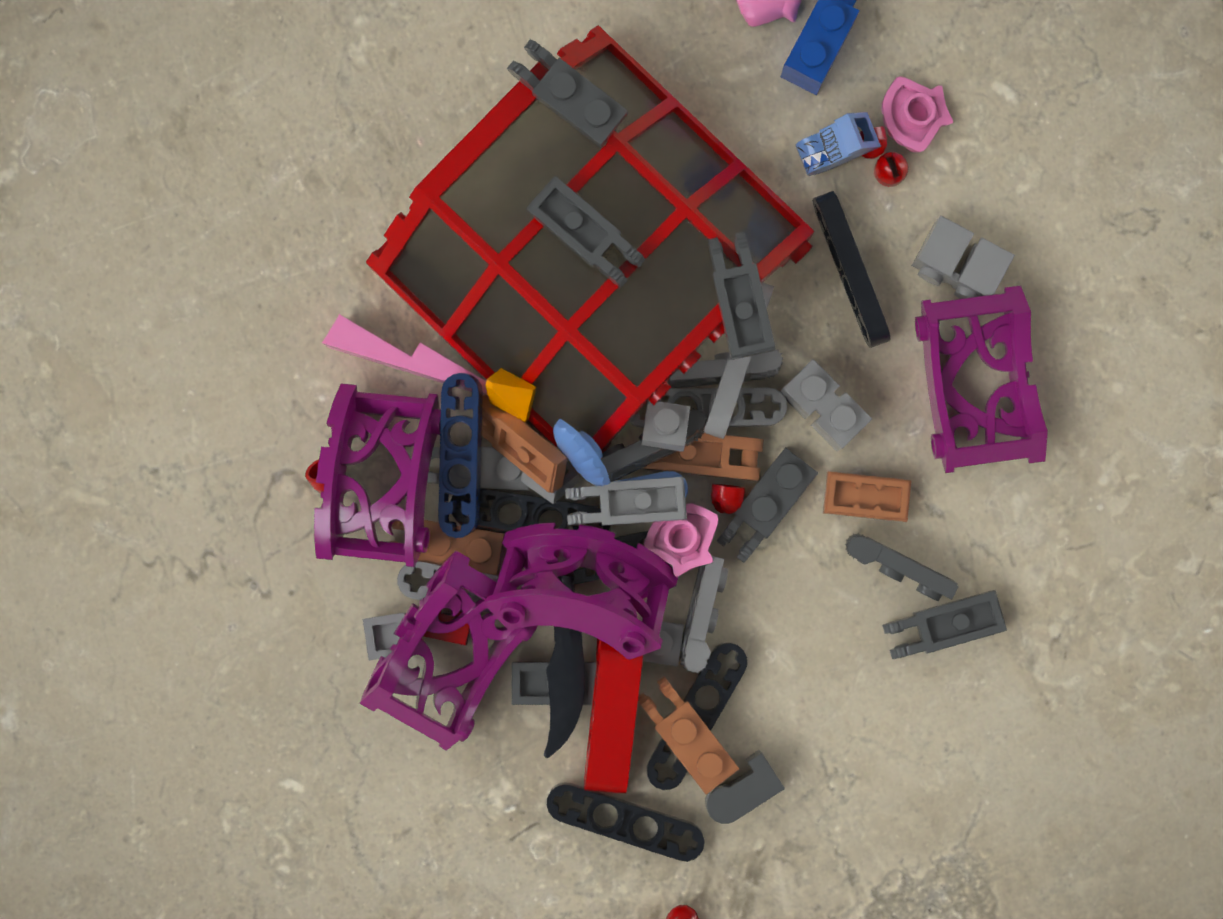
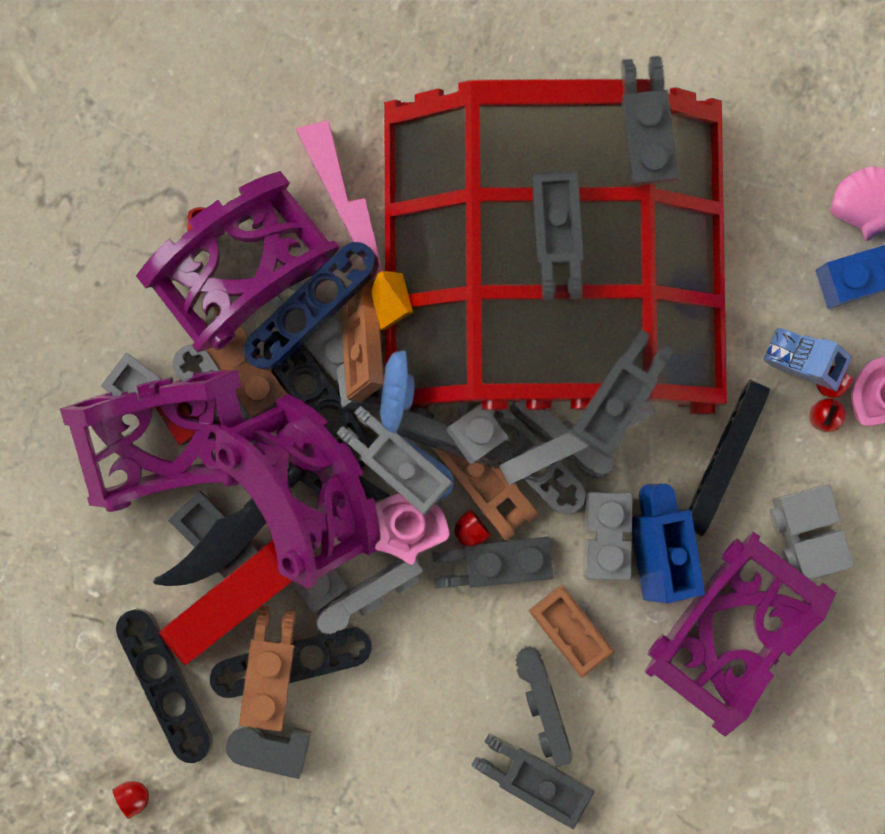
camera: 40 degrees right, 0 degrees up
none -> blue brick [632,484,705,603]

